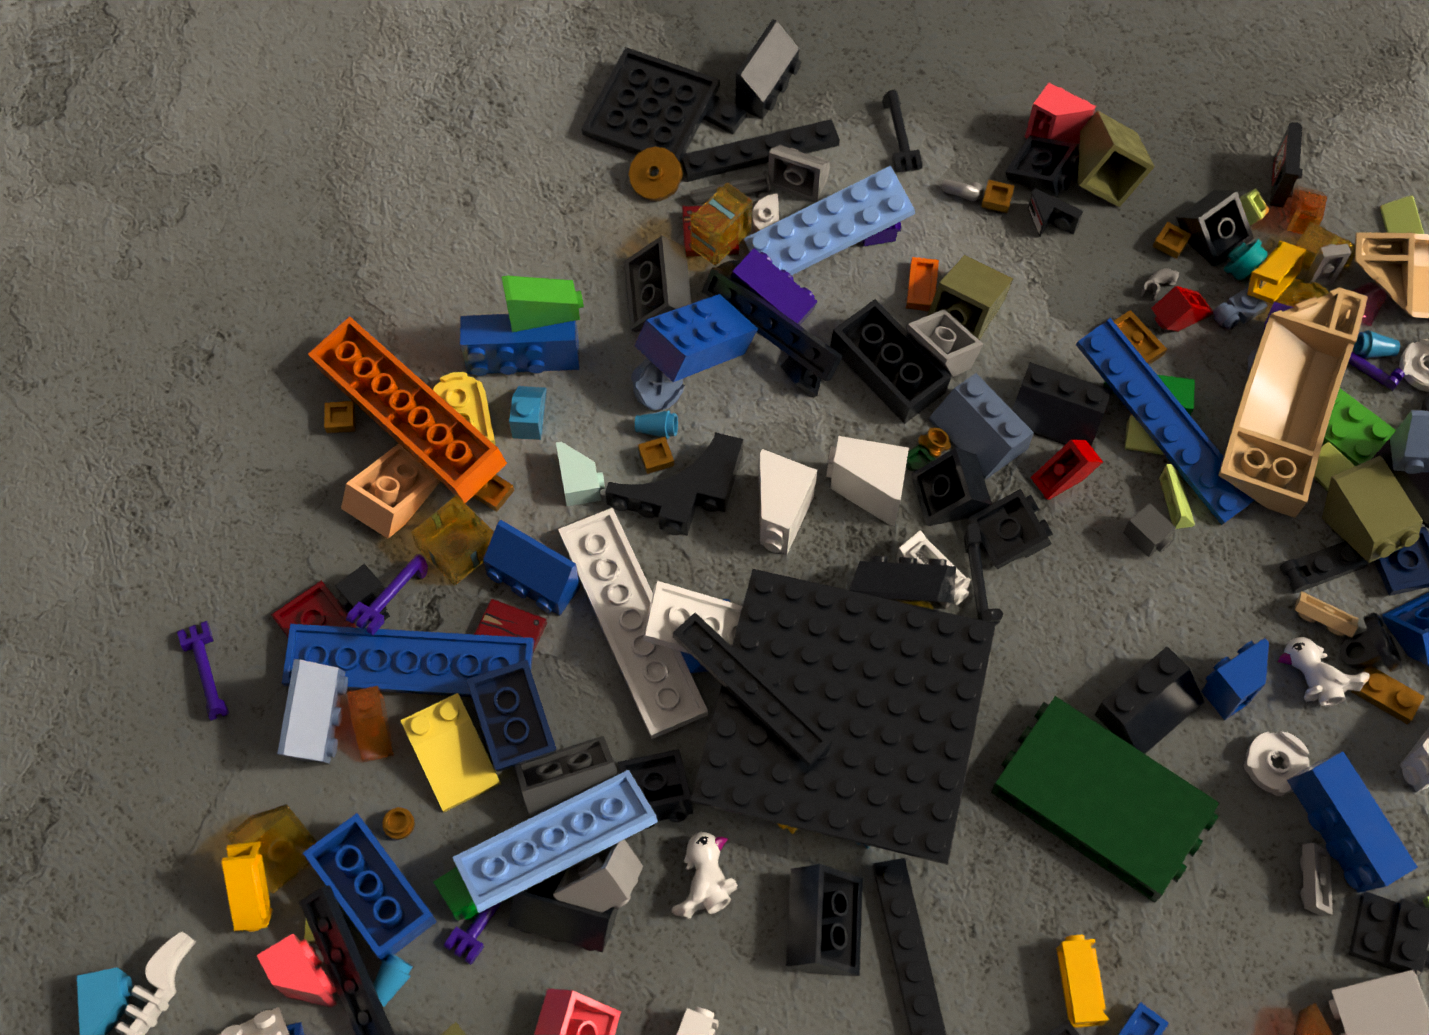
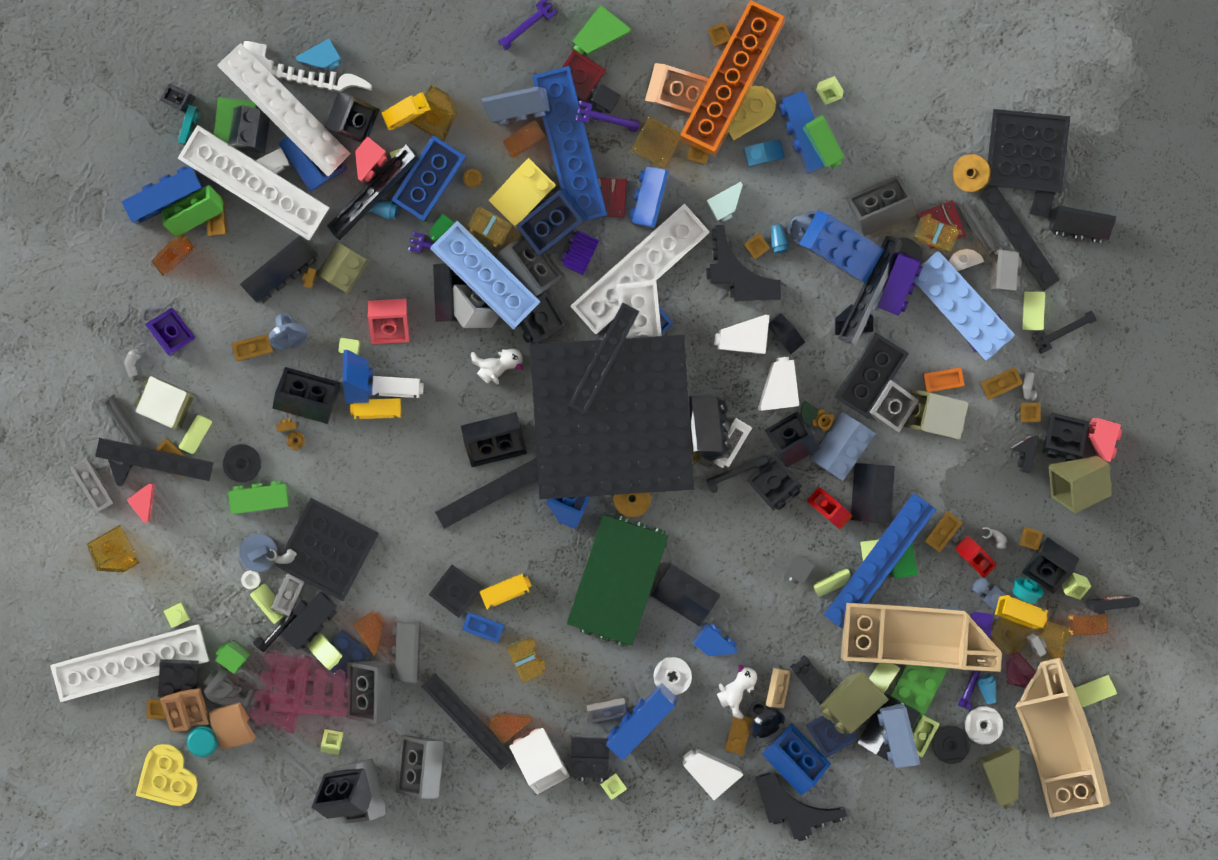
camera: 70 degrees right, 25 degrees up
none -> black slope [324,92,380,143]
none -> clear yellow container [467,206,513,248]
none -> clear yellow container [507,636,546,683]
none -> blue slope [546,496,590,529]
none -> dark purple brick [560,230,599,275]
none -> bright green slope [572,5,631,56]
none -> pearl gold plate [613,493,651,518]
none -> black slope [768,313,805,354]
none -> yellowish green slope [816,76,844,105]
none -> pearl gold plate [980,366,1023,400]
none -> yellowish green slope [1022,292,1045,331]

